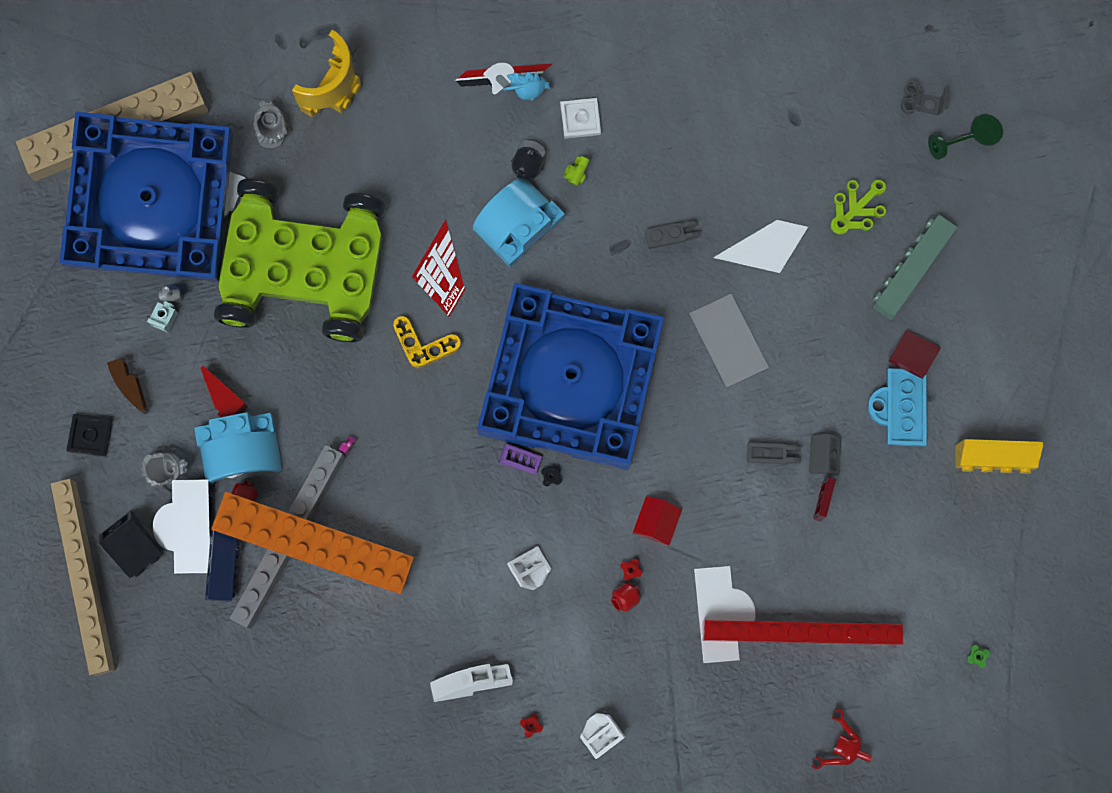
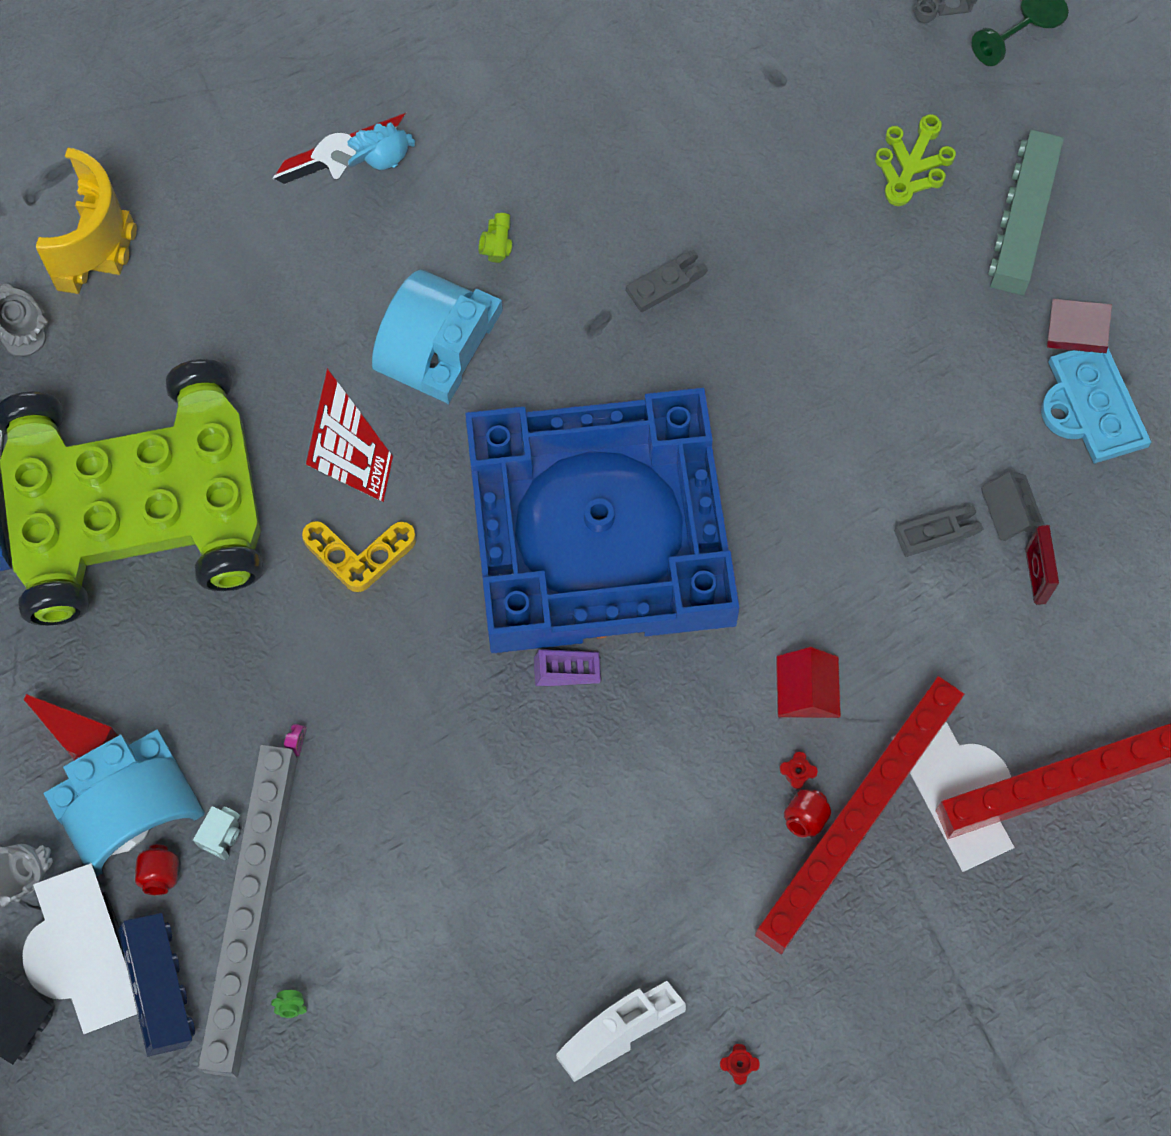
camera: 20 degrees left, 10 degrees down
orange brick [211,492,414,594] -> none
white slope [507,546,551,590] -> none
black hair [511,140,545,179] -> none
black plate [541,466,562,487] -> none
white tile [560,98,601,139] -> none
white slope [580,713,625,759] -> none
light grey sticker [689,294,769,388] -> none
white sticker [713,220,808,273] -> none
none -> light aqua brick [193,806,240,861]
none -> bright green plate [271,990,307,1018]
none -> red brick [755,676,965,955]

